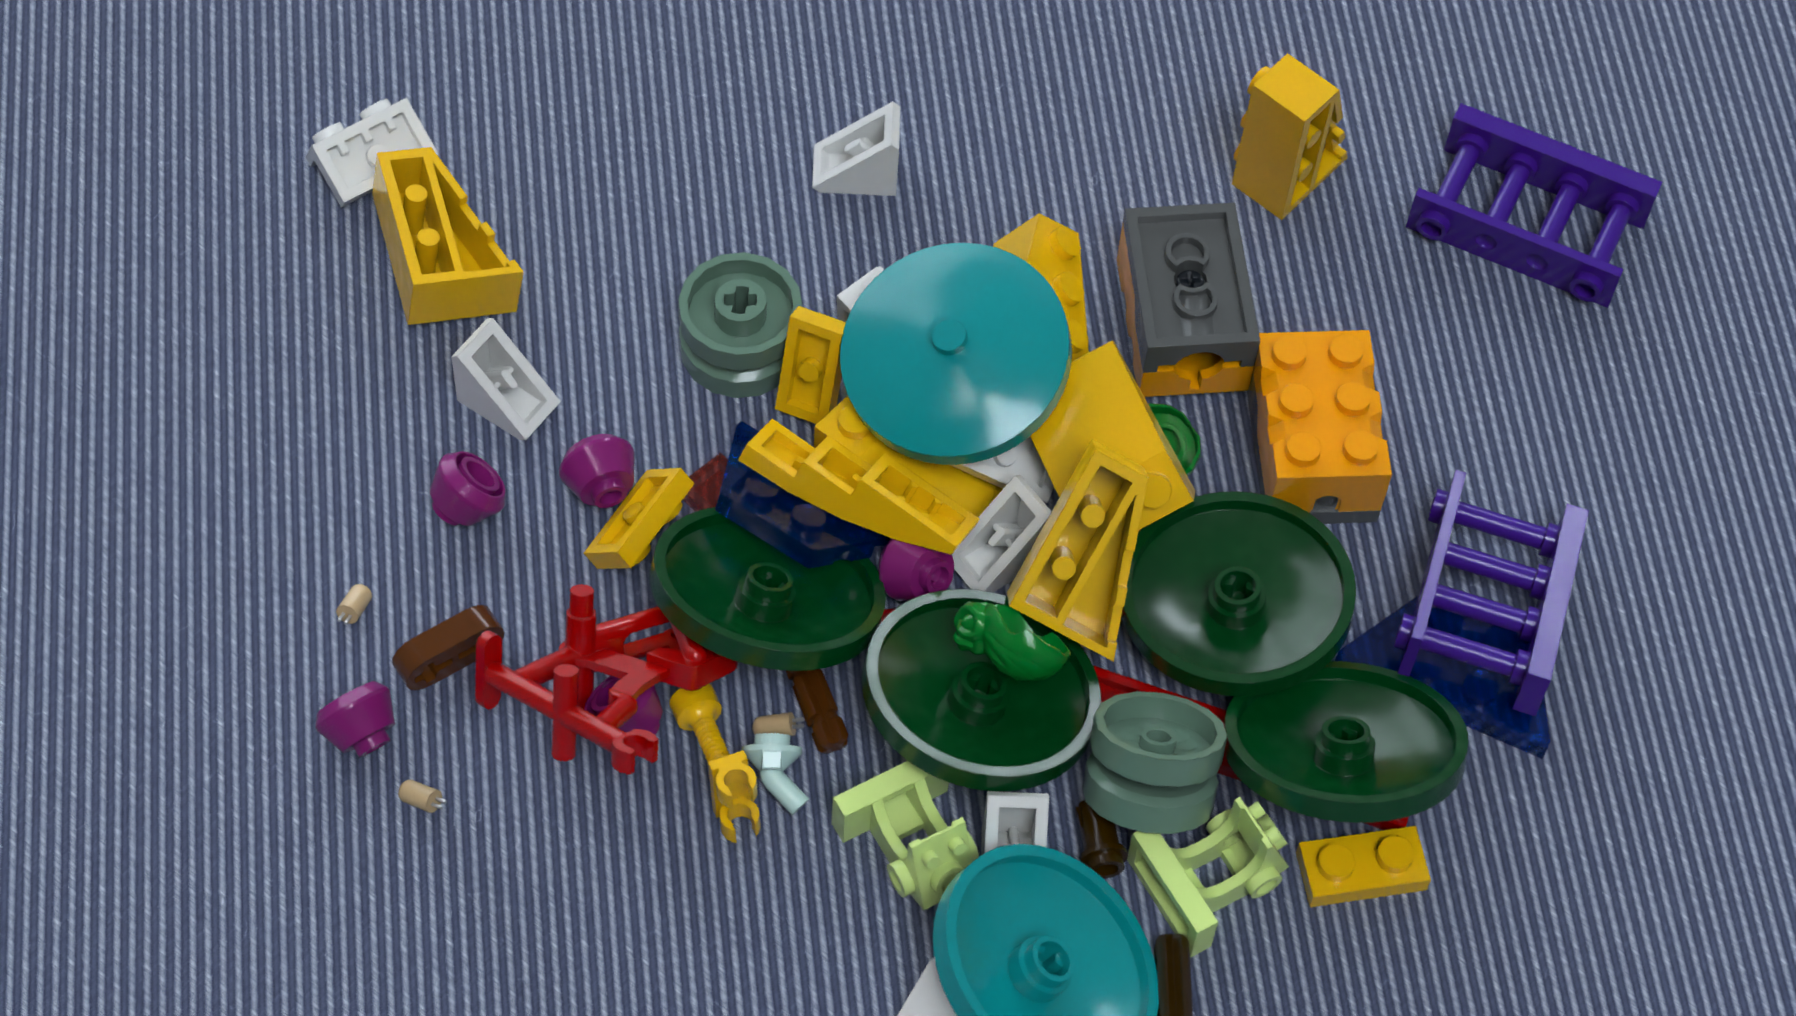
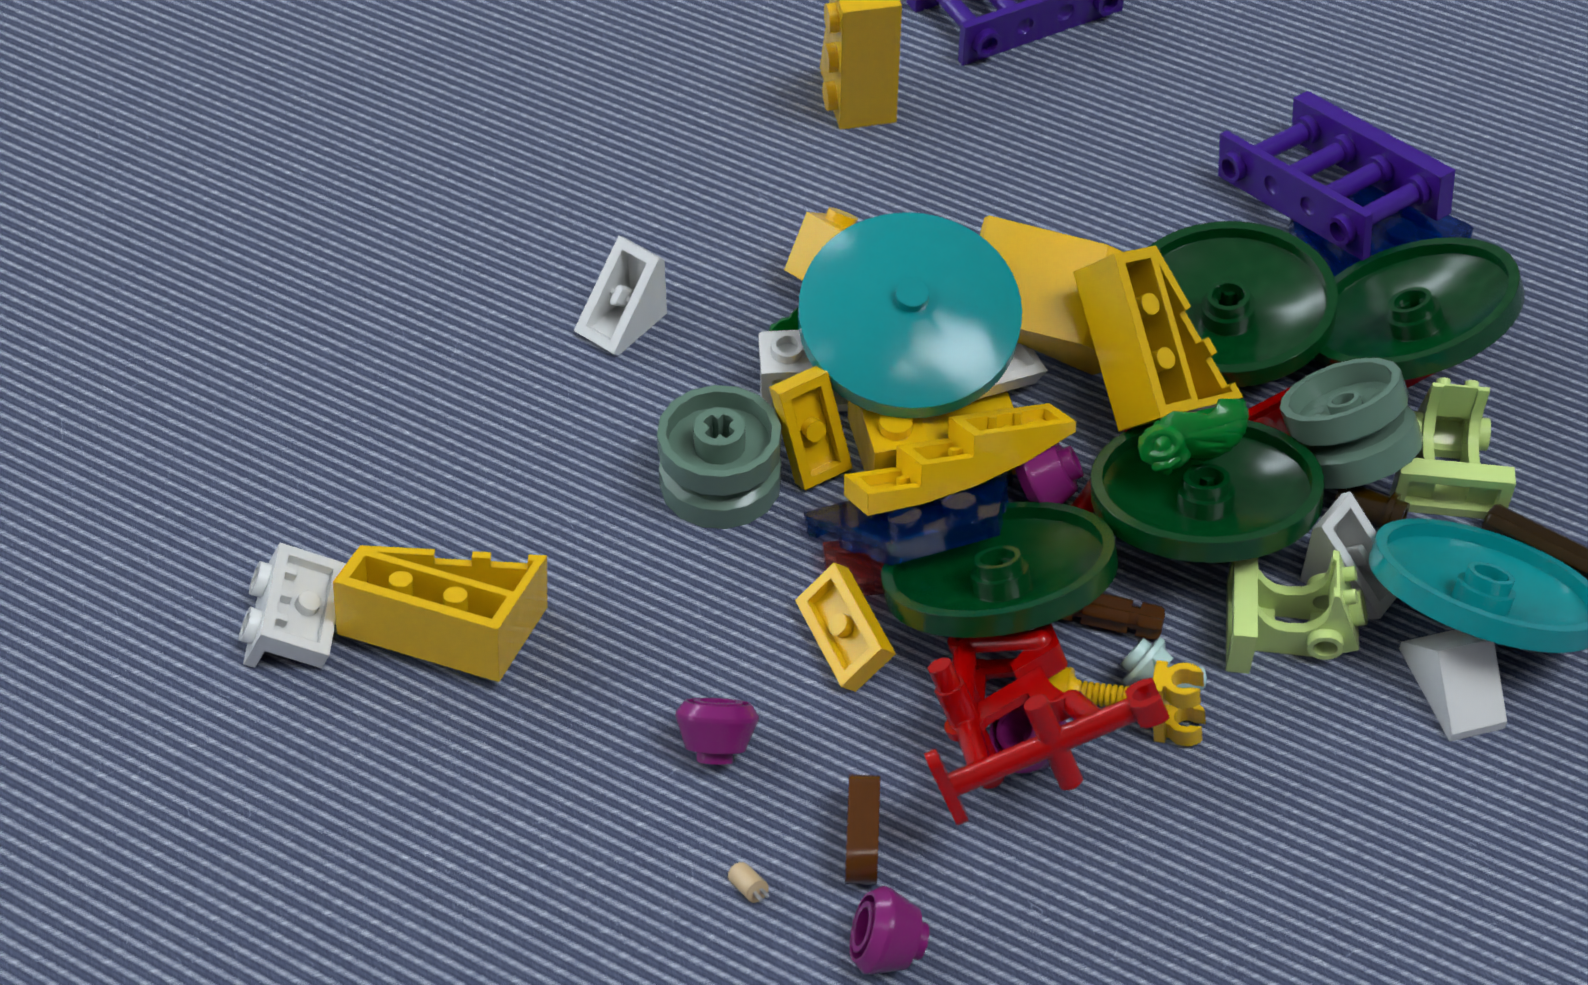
camera: 50 degrees left, 10 degrees down
tan piece [398,780,447,813] -> none
white slope [451,318,561,440] -> none
magenta cone [559,434,635,508] -> none
tan piece [752,712,805,736] -> none
white slope [952,475,1052,592] -> none
dark grey piece [1116,202,1260,397] -> none
light orange piece [1247,330,1392,524] -> none
yellow plate [1296,826,1431,907] -> none

